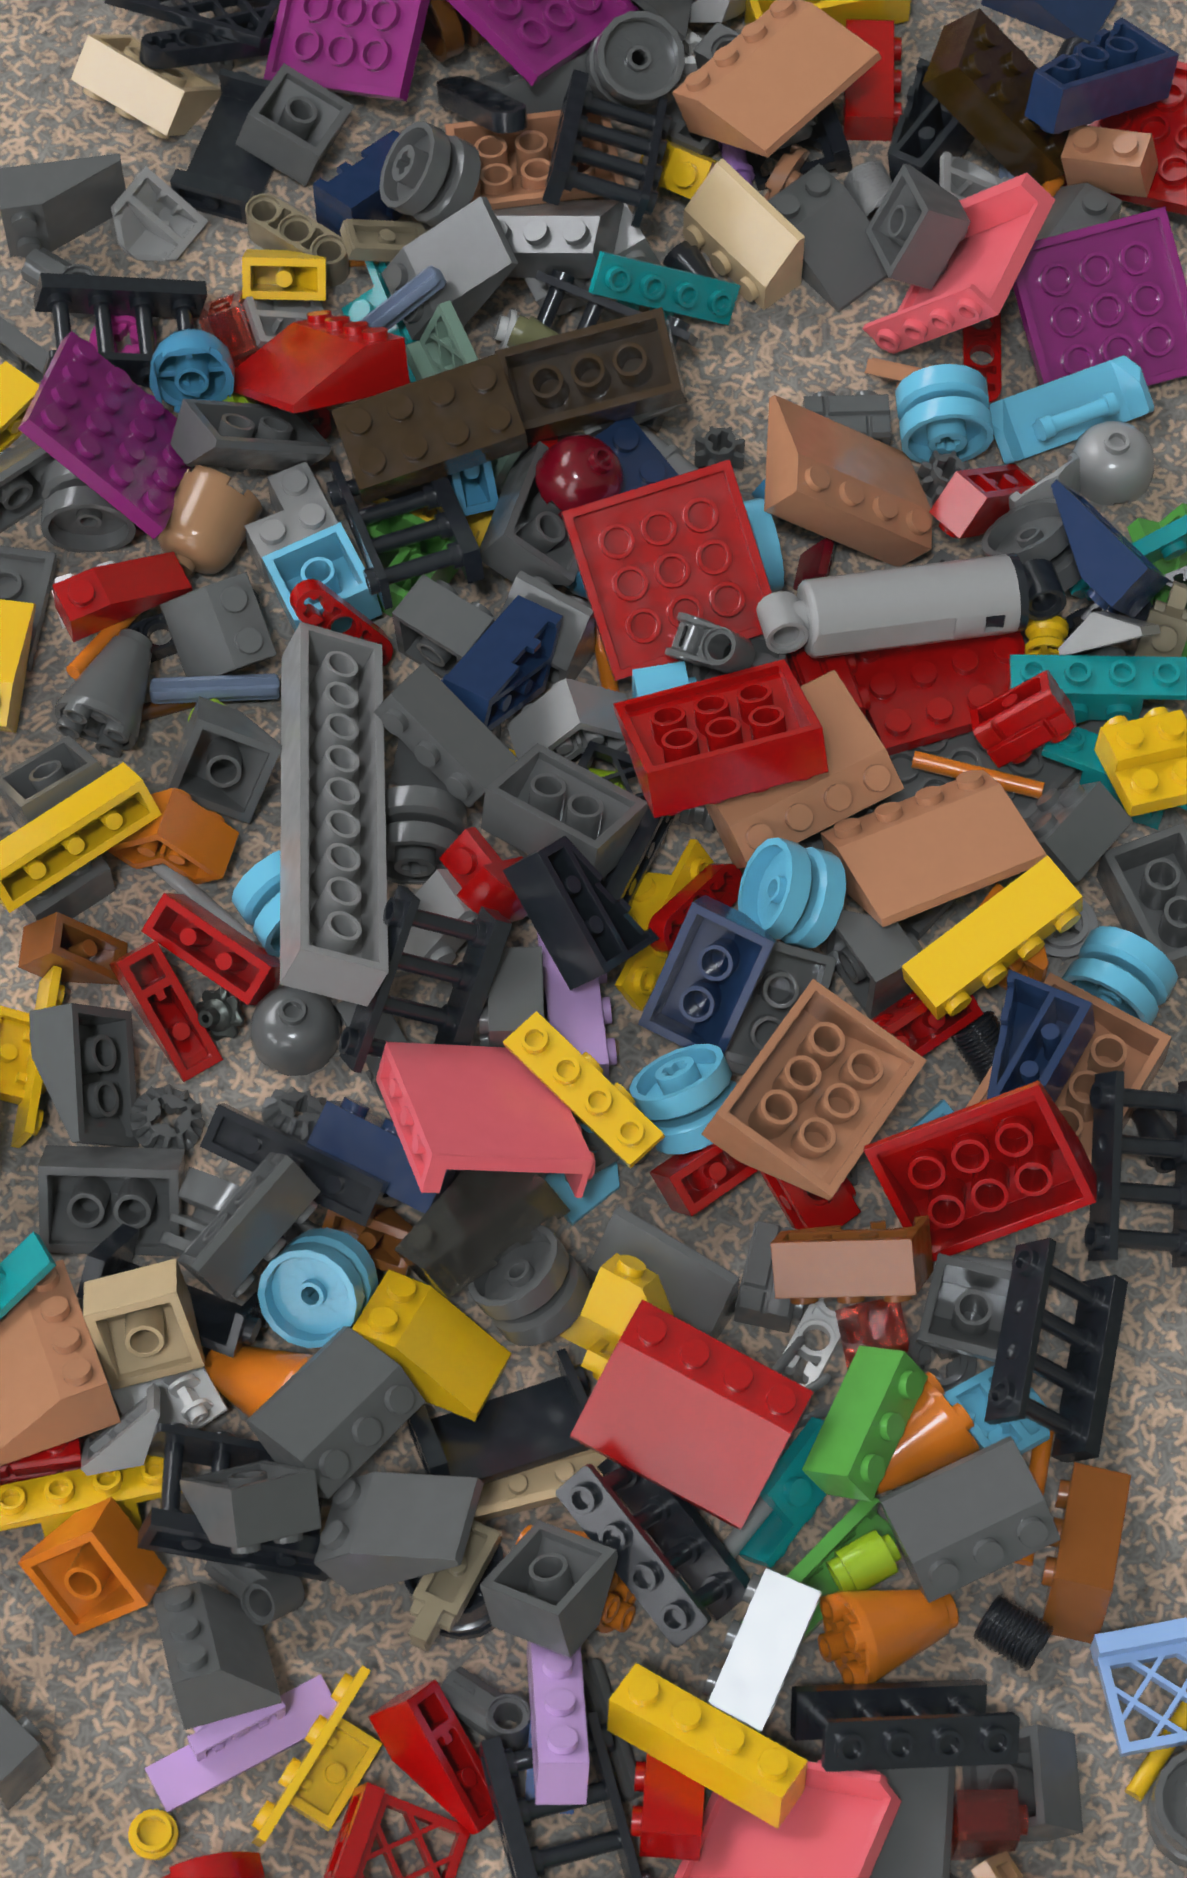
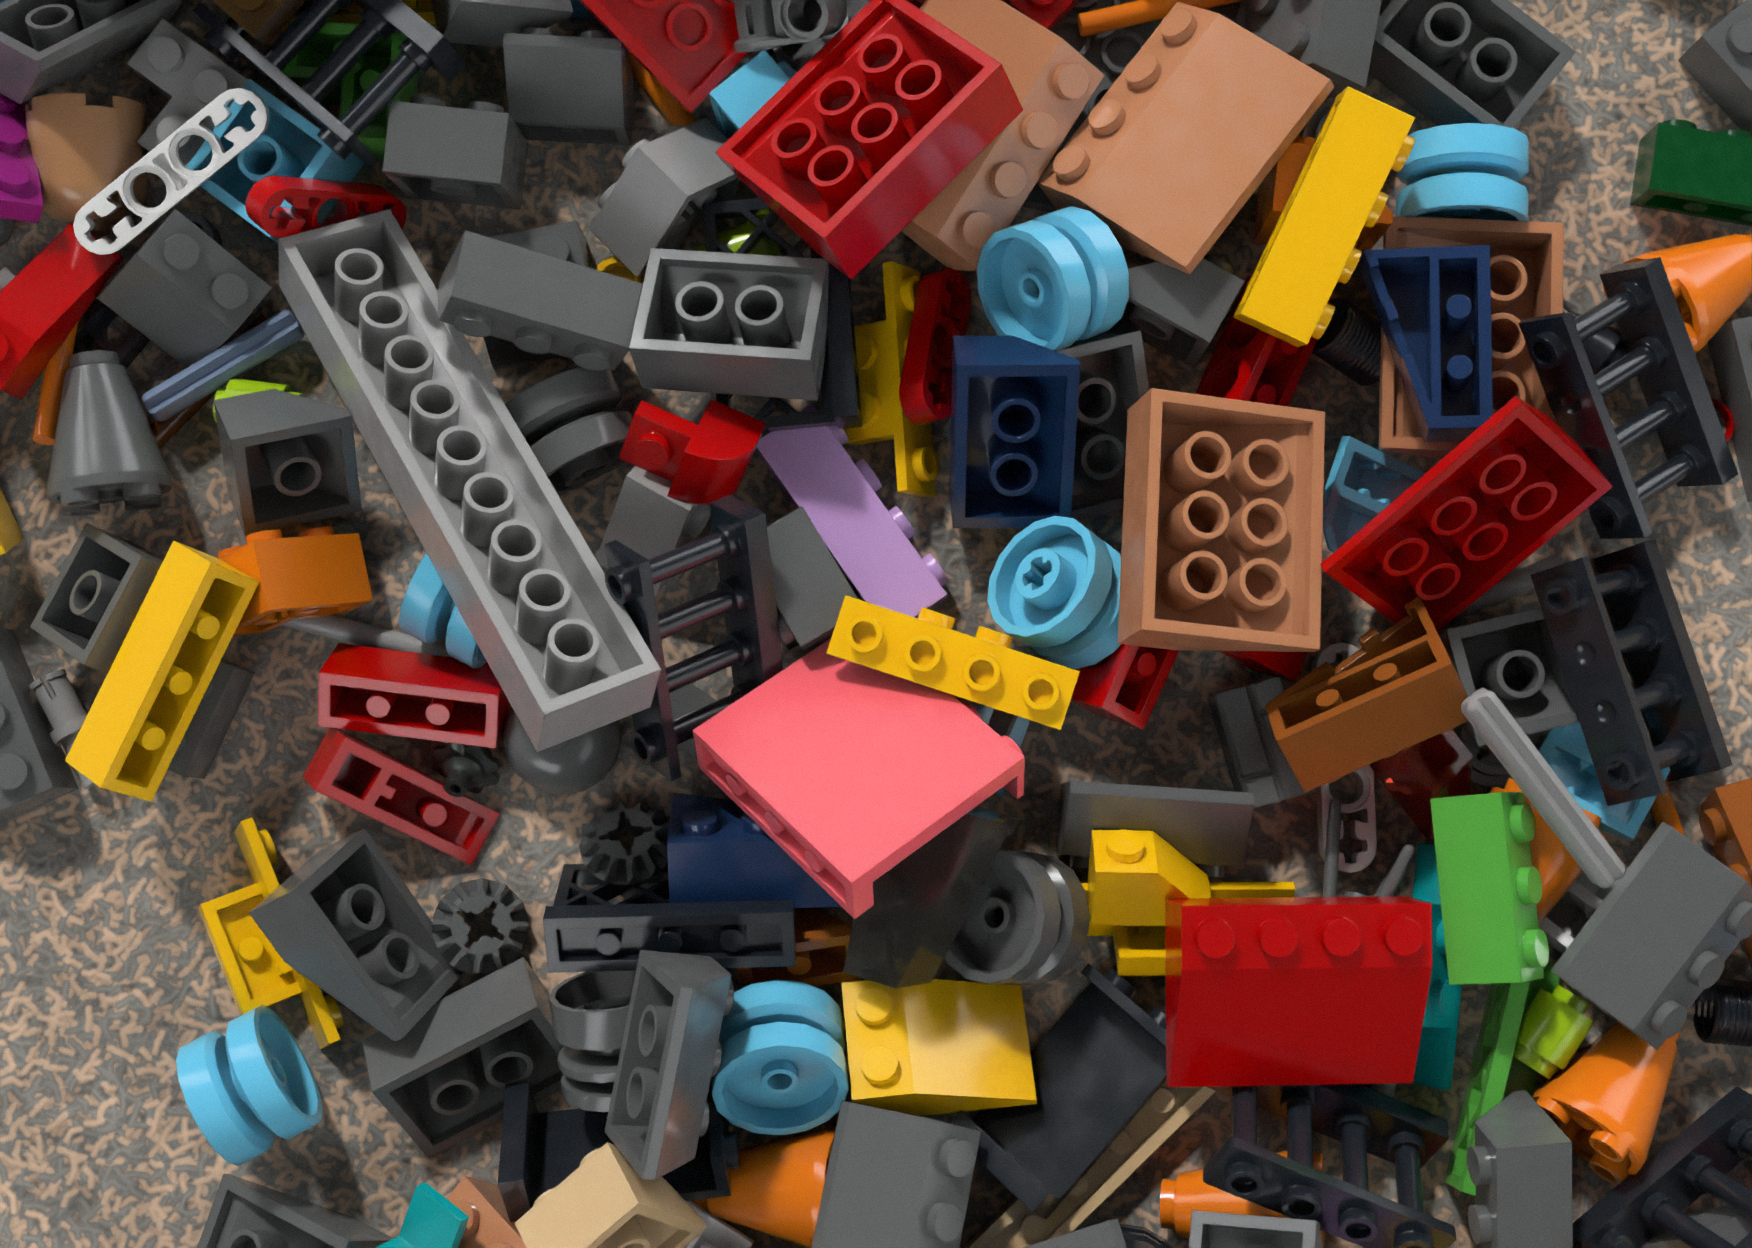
camera: 25 degrees left, 20 degrees up
dark orange slope [18,912,128,985] -> none
dark blue wedge [441,595,563,731] -> none
black wedge [503,836,660,990] -> none
none -> white beam [73,88,270,255]
none -> light grey axle [1461,688,1625,889]

